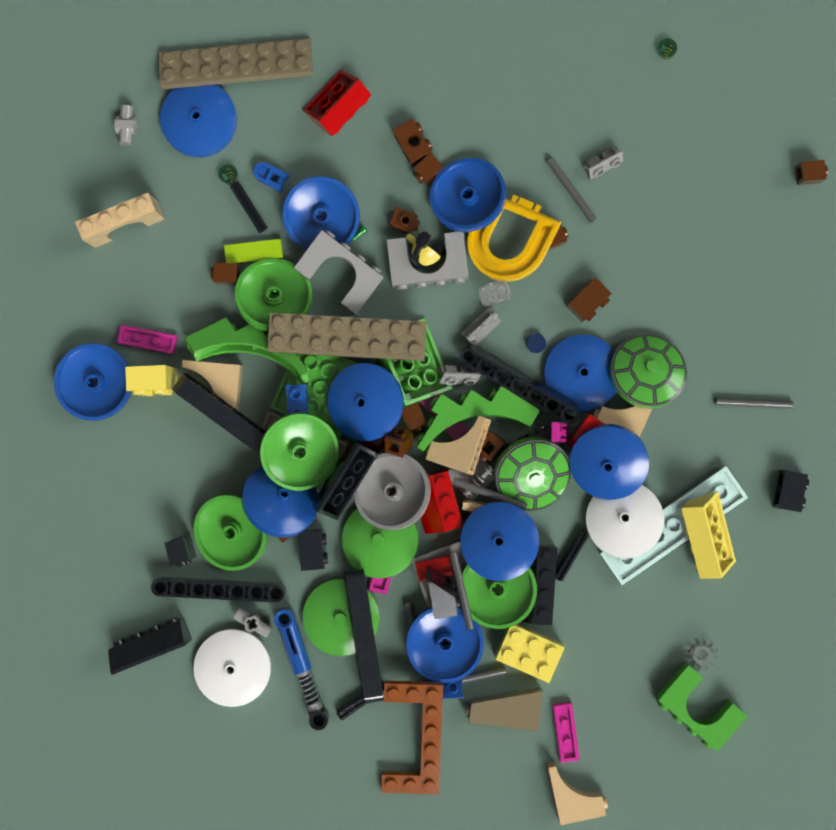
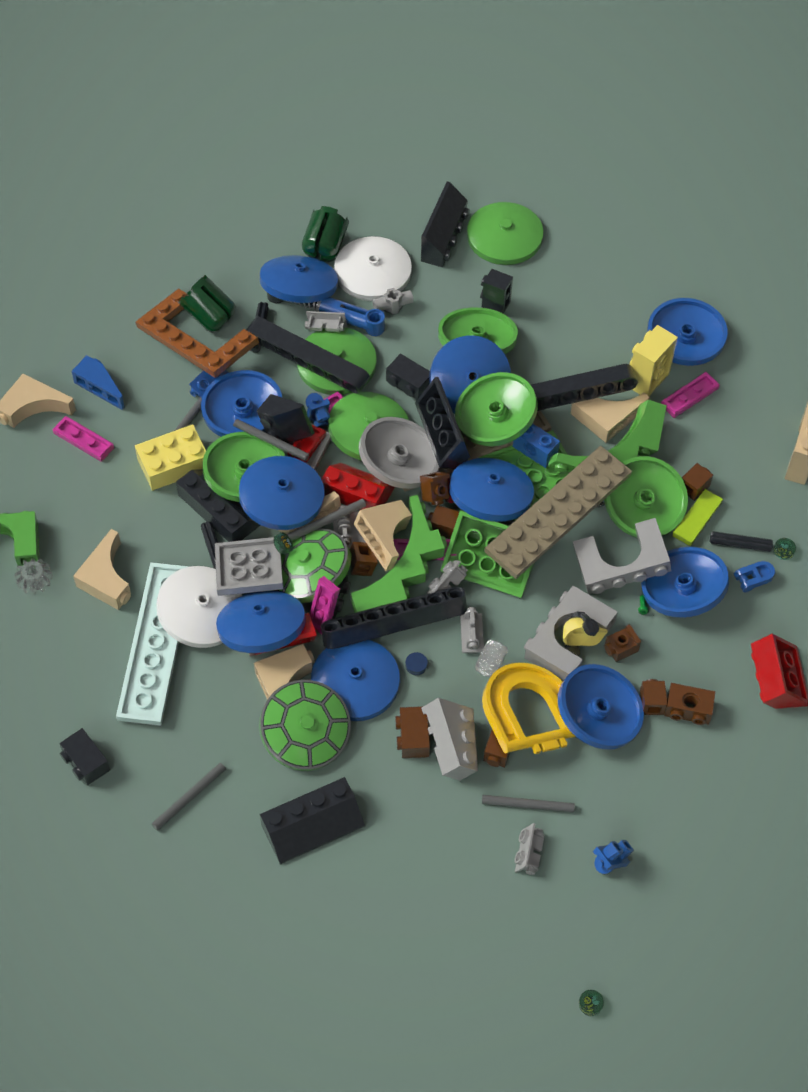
camera: 130 degrees right, 30 degrees down
black beam [151,577,286,602] -> none
dark tan slope [465,688,543,731] -> none
light yellow slope [681,491,736,579] -> none
reddish brown brick [796,160,828,185] -> none
none -> blue slope [72,355,125,410]
none -> tan arch [73,529,131,610]
none -> dark green cylinder [178,275,236,332]
none -> light grey plate [215,537,283,596]
none -> blue dish [260,255,338,303]
none -> black slope [260,777,365,864]
none -> clear green tile [273,532,293,555]
none -> dark green cylinder [302,206,349,262]
none -> light grey hinge [305,311,348,333]
none -> blue hips [306,393,330,428]
none -> light grey wedge [421,698,478,780]
none -> bright green dish [467,202,543,265]
none -> blue hips [593,840,634,874]

